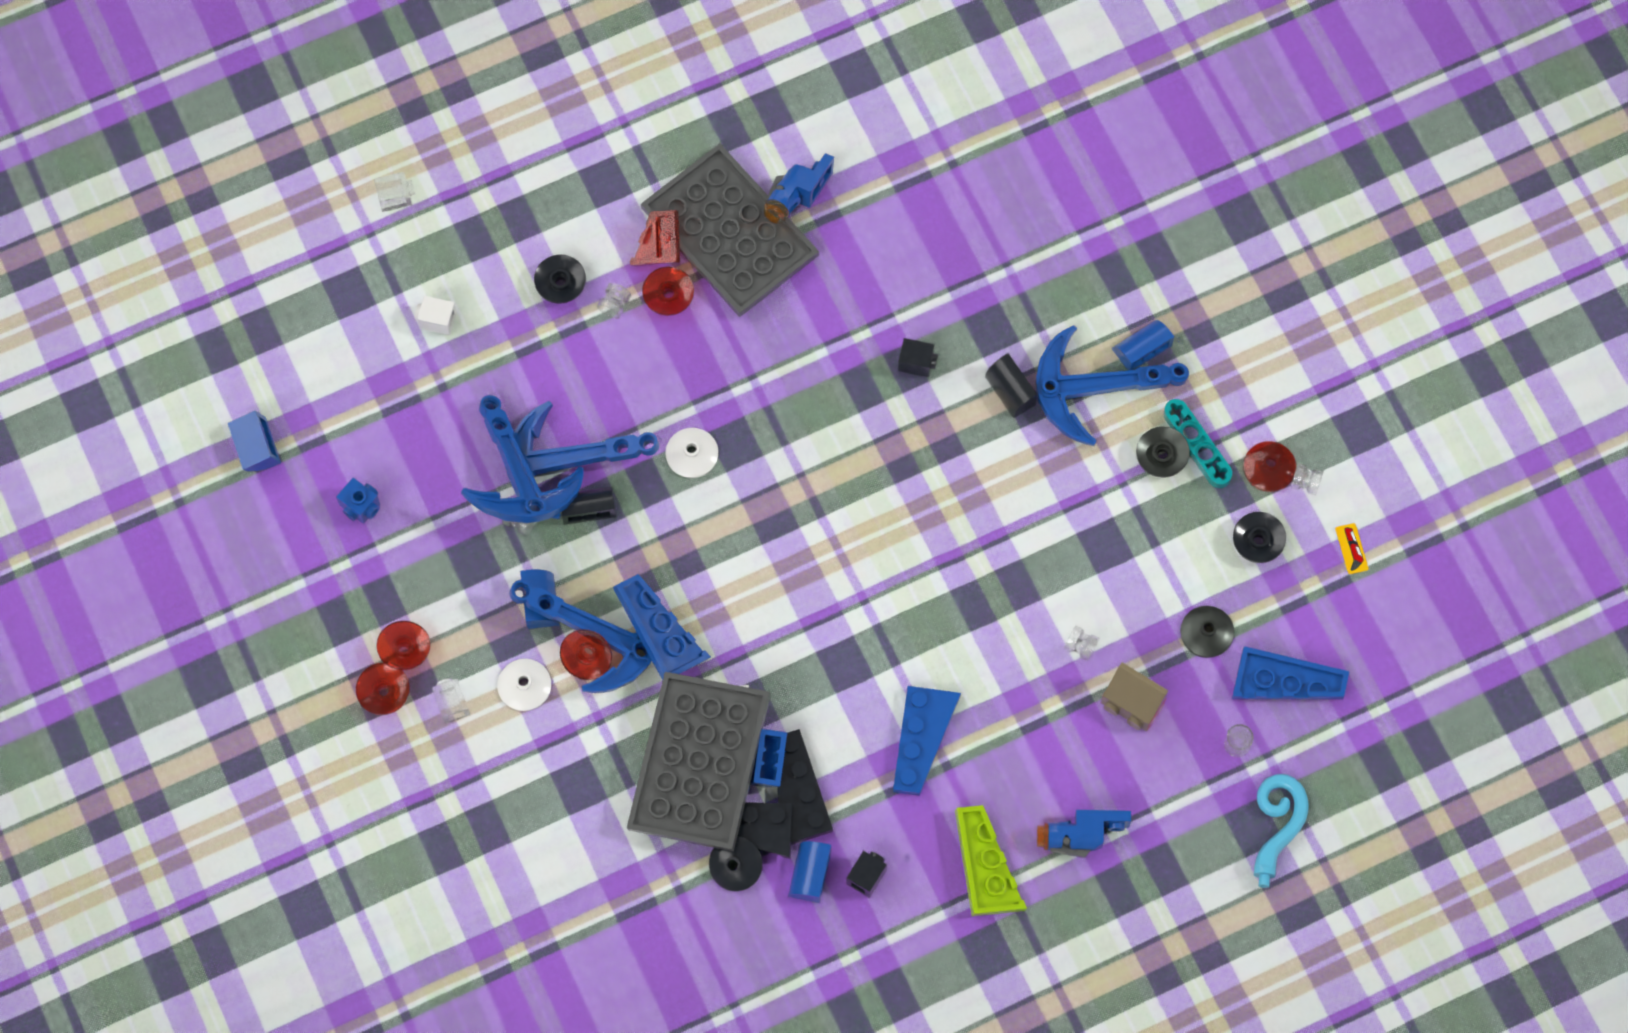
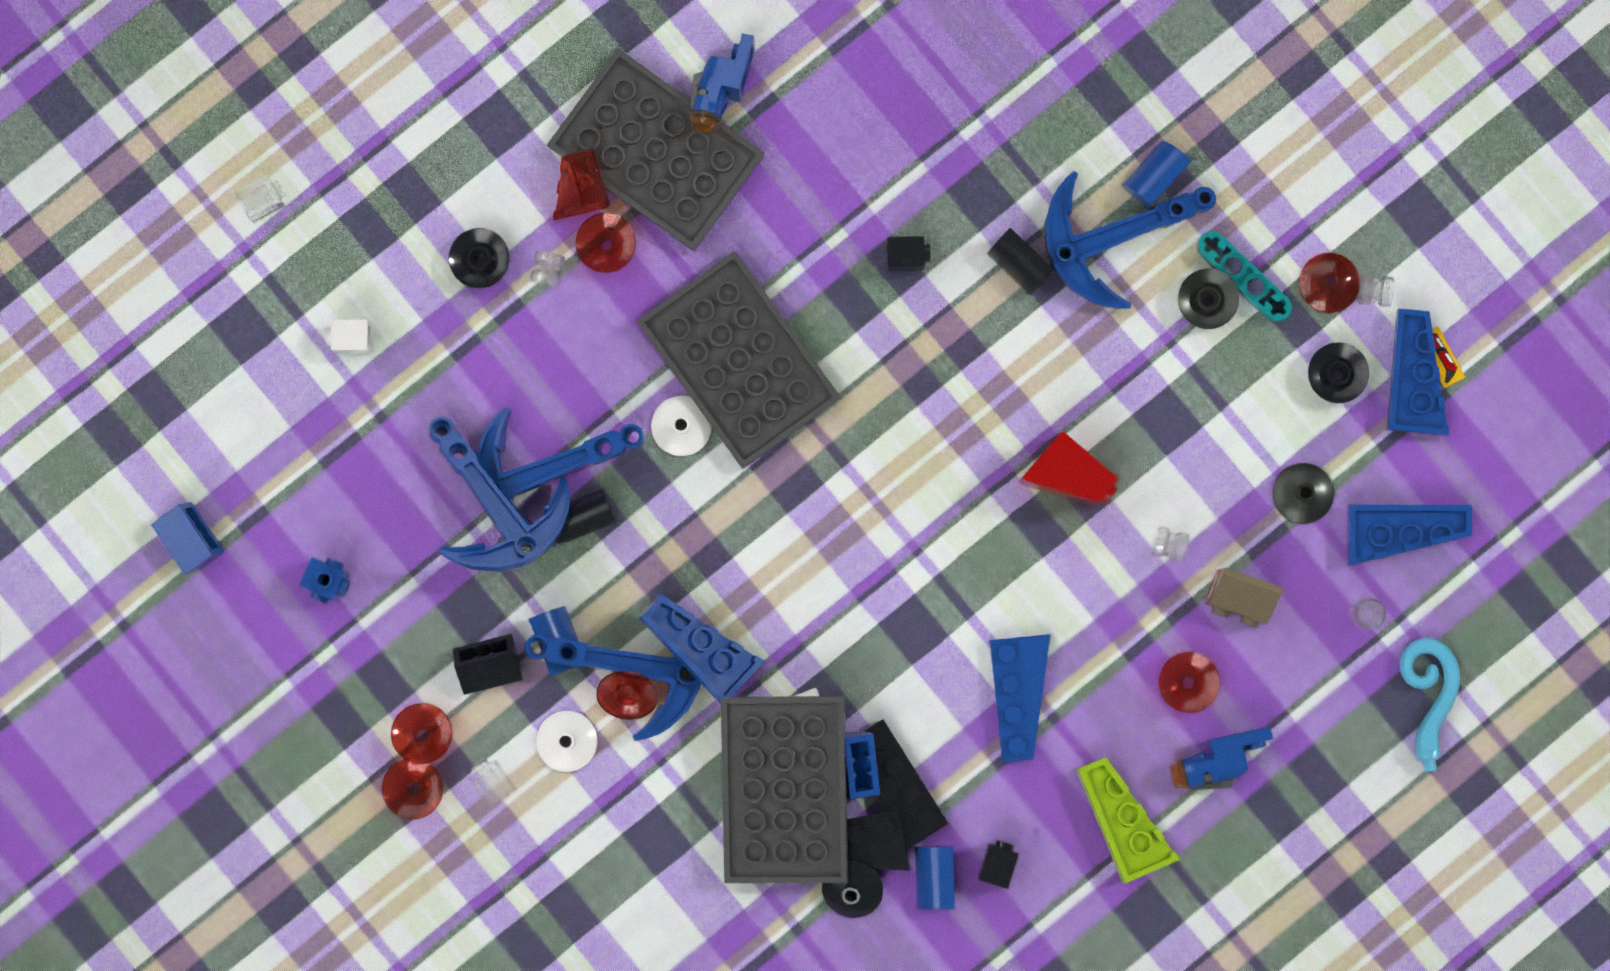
camera: 10 degrees left, 15 degrees up
none -> black brick [453,634,523,695]
none -> dark grey plate [636,251,841,469]
none -> red slope [1019,431,1119,506]
none -> clear red dish [1158,652,1220,713]
none -> blue wing [1387,308,1450,436]

